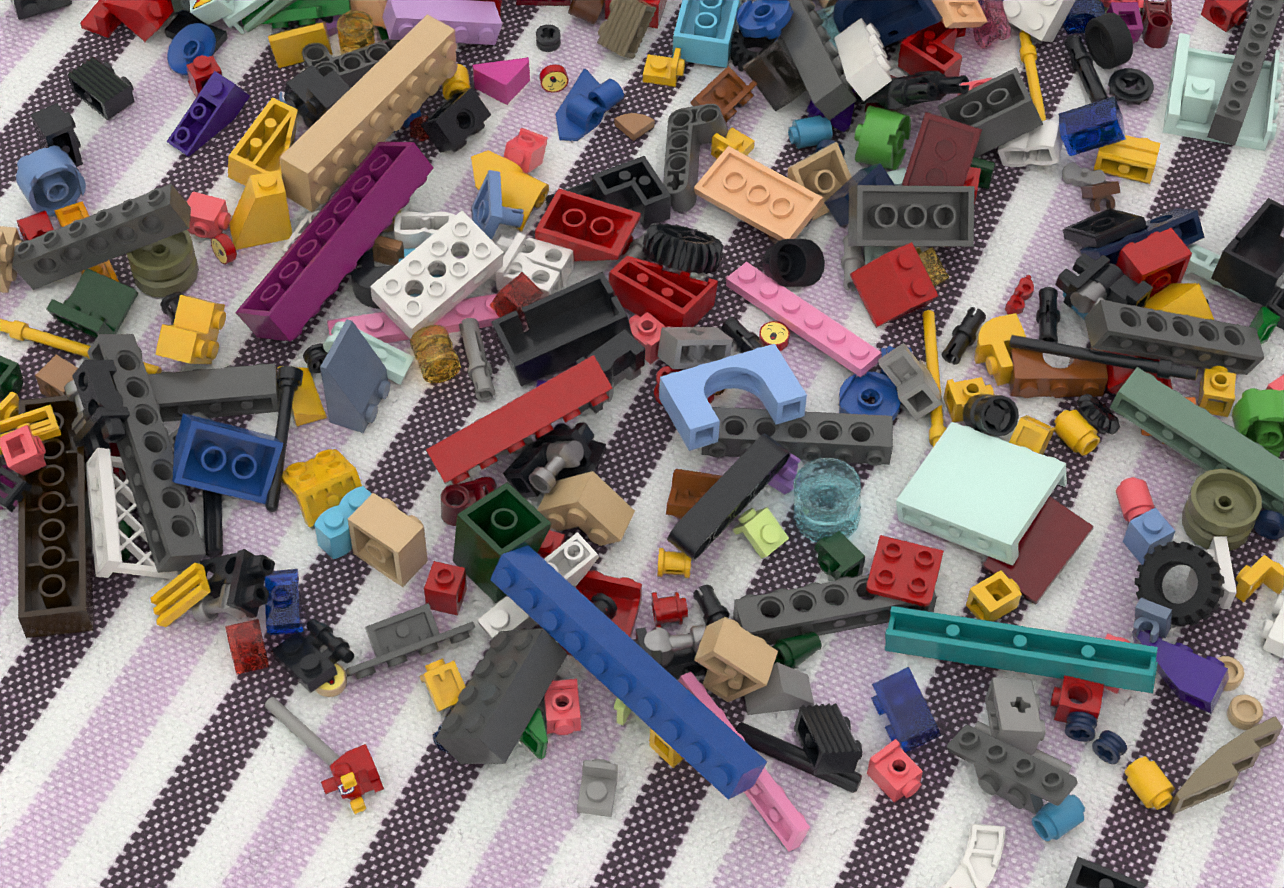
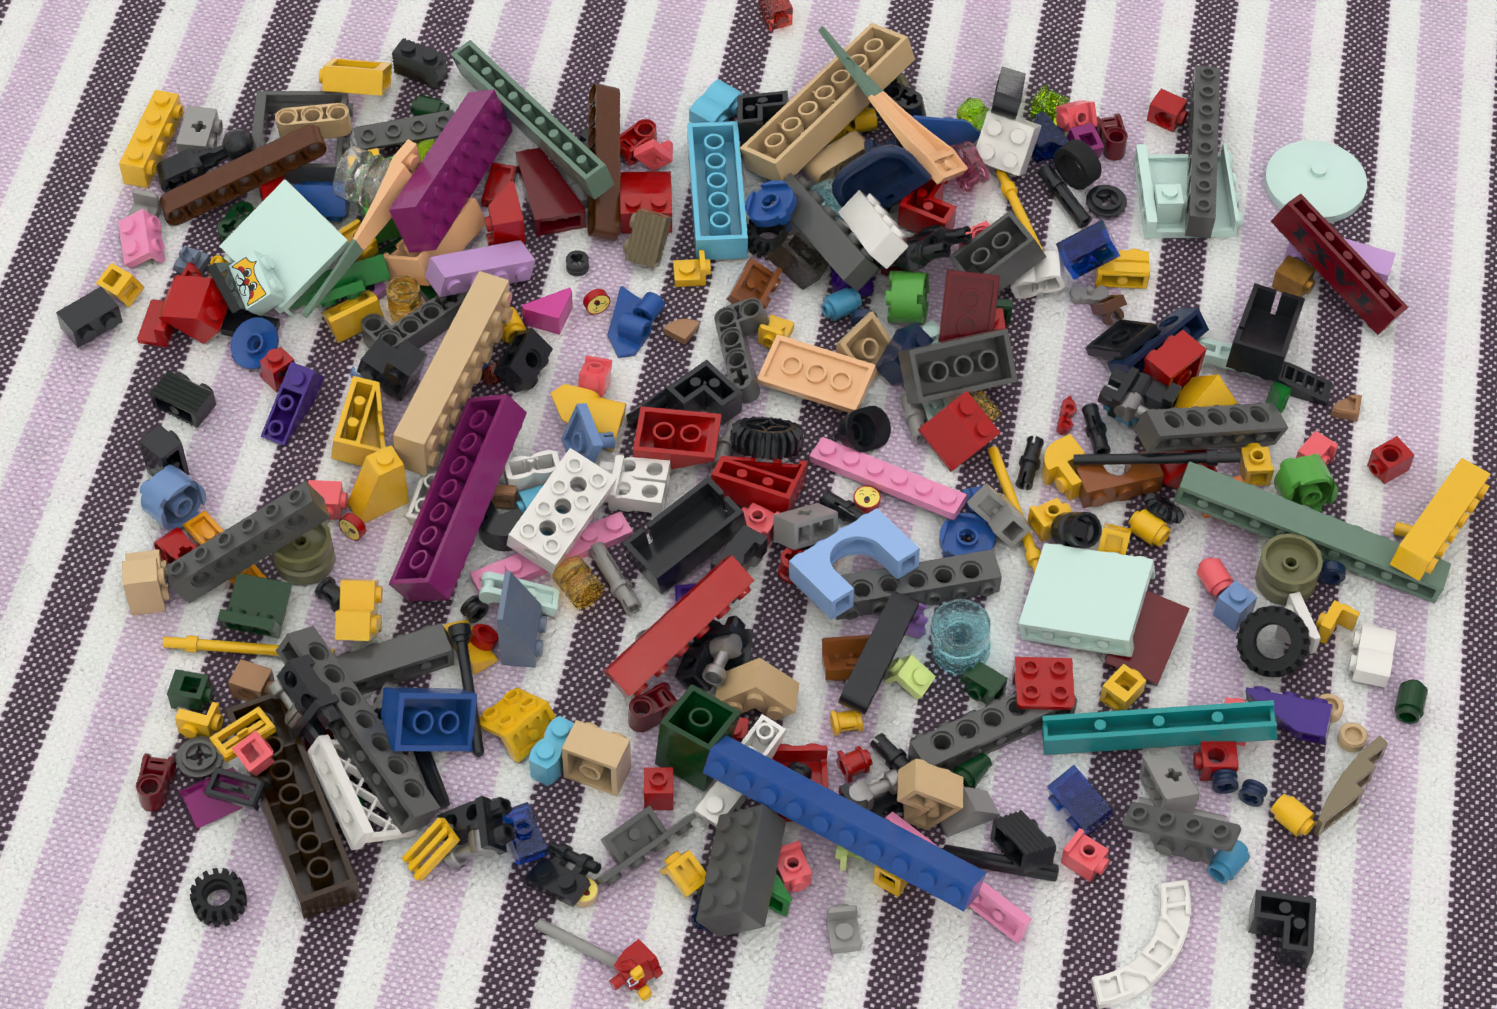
camera: 15 degrees left, 0 degrees up
clear red brick [225,619,269,675] -> none
clear red brick [489,272,544,318] -> none
sand blue tile [1133,598,1172,643] -> none
none -> red tile [470,624,499,651]

